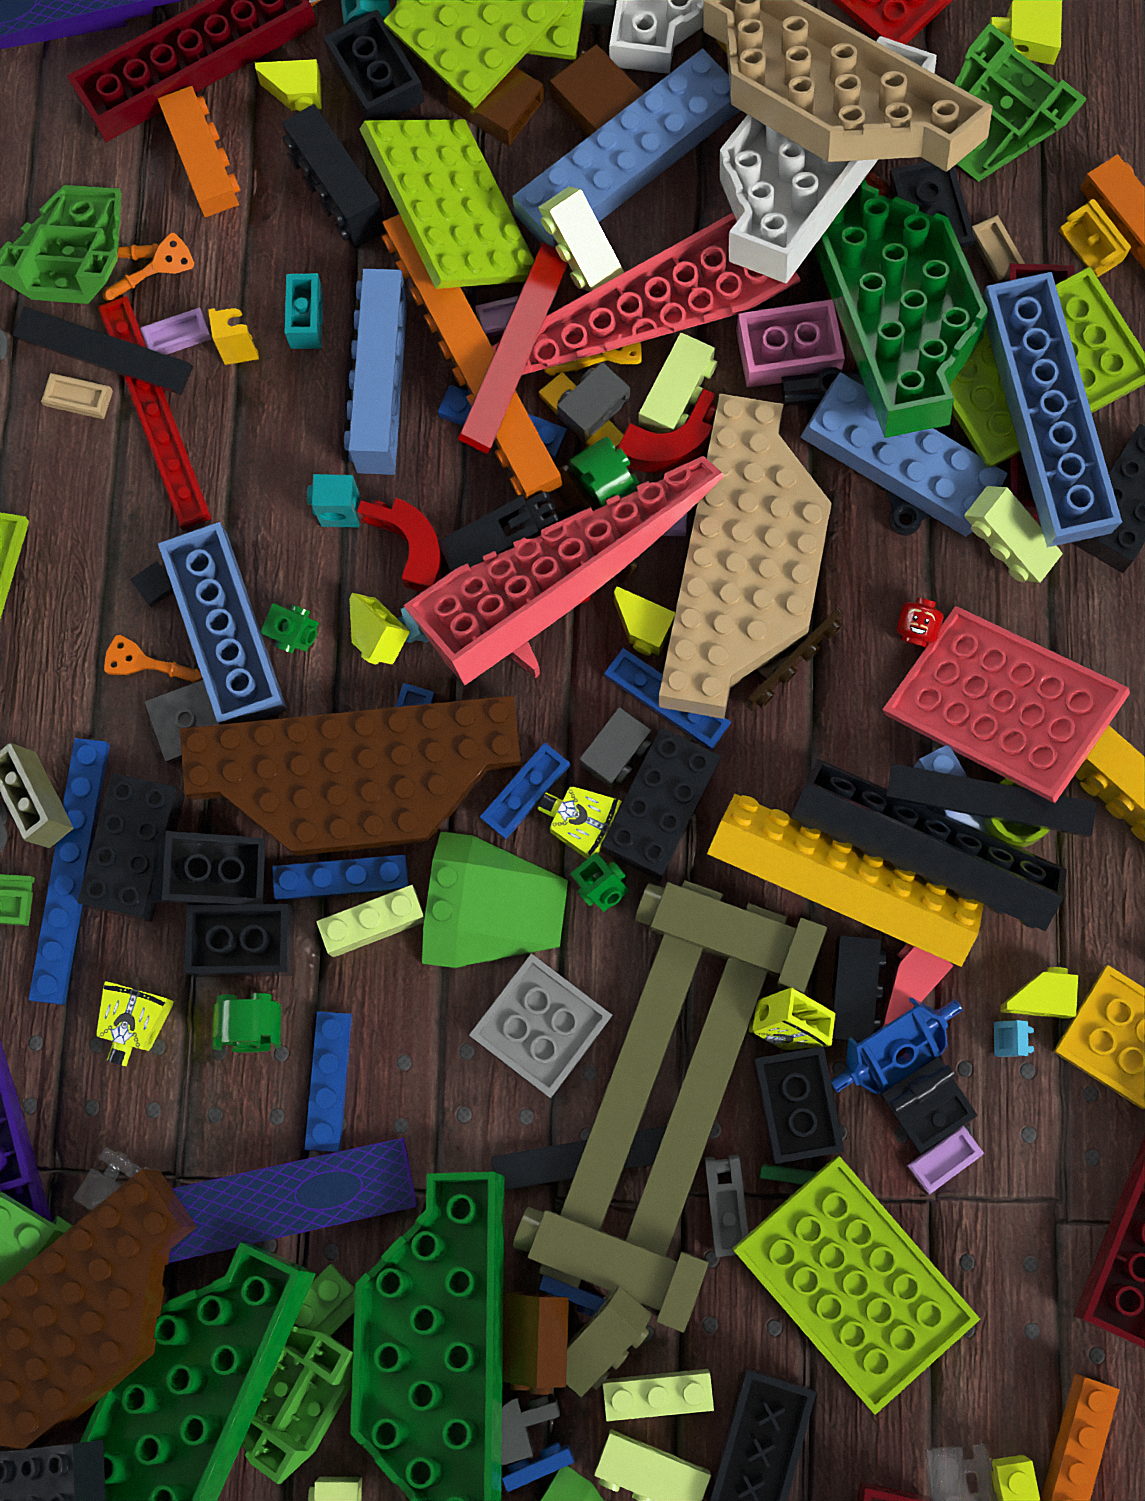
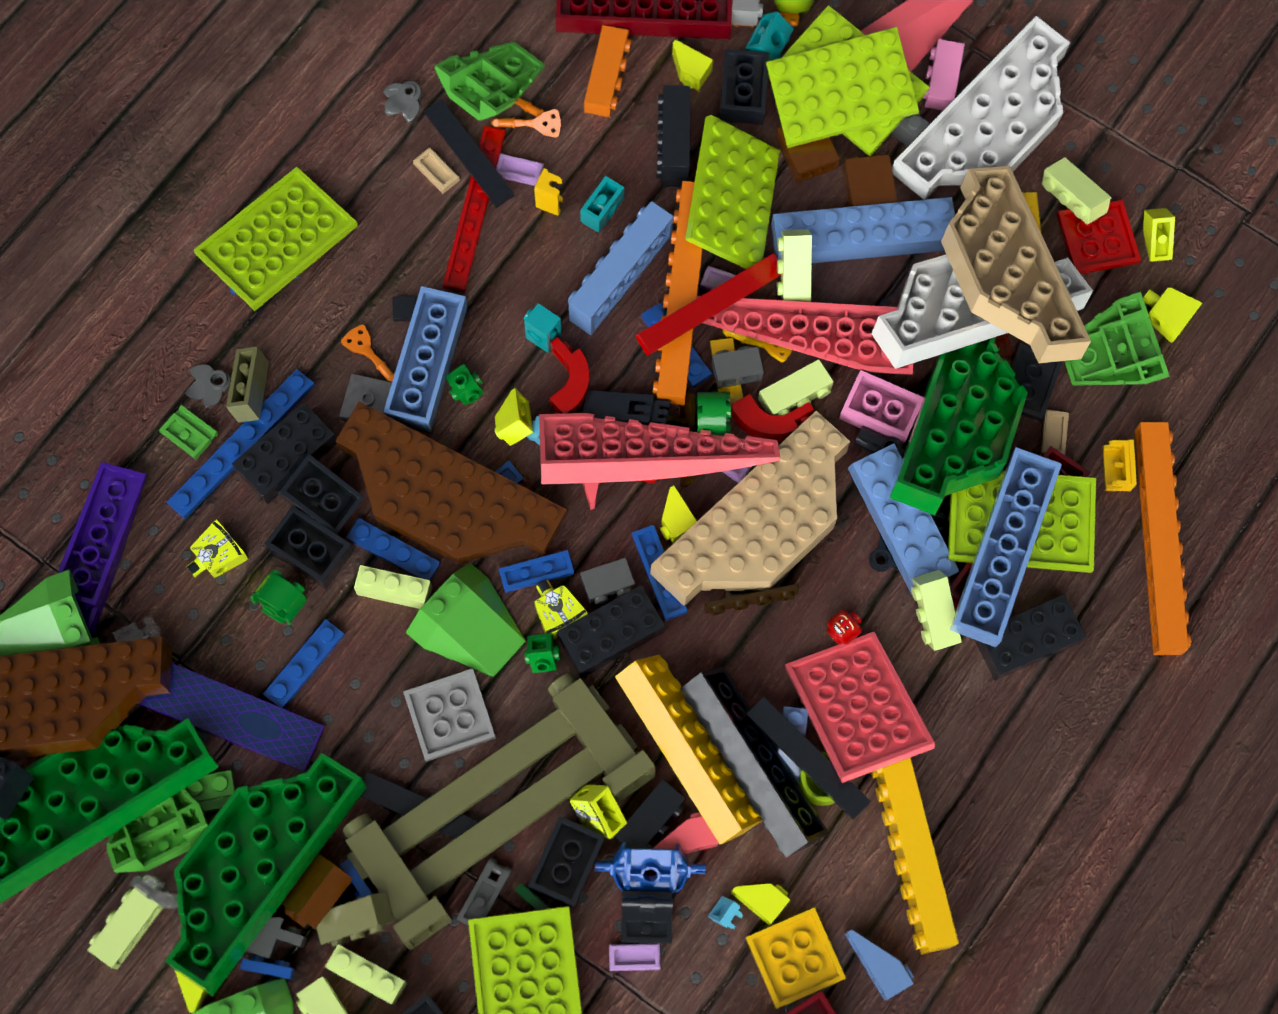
camera: 25 degrees right, 5 degrees down
none -> clear plate [130,875,178,909]

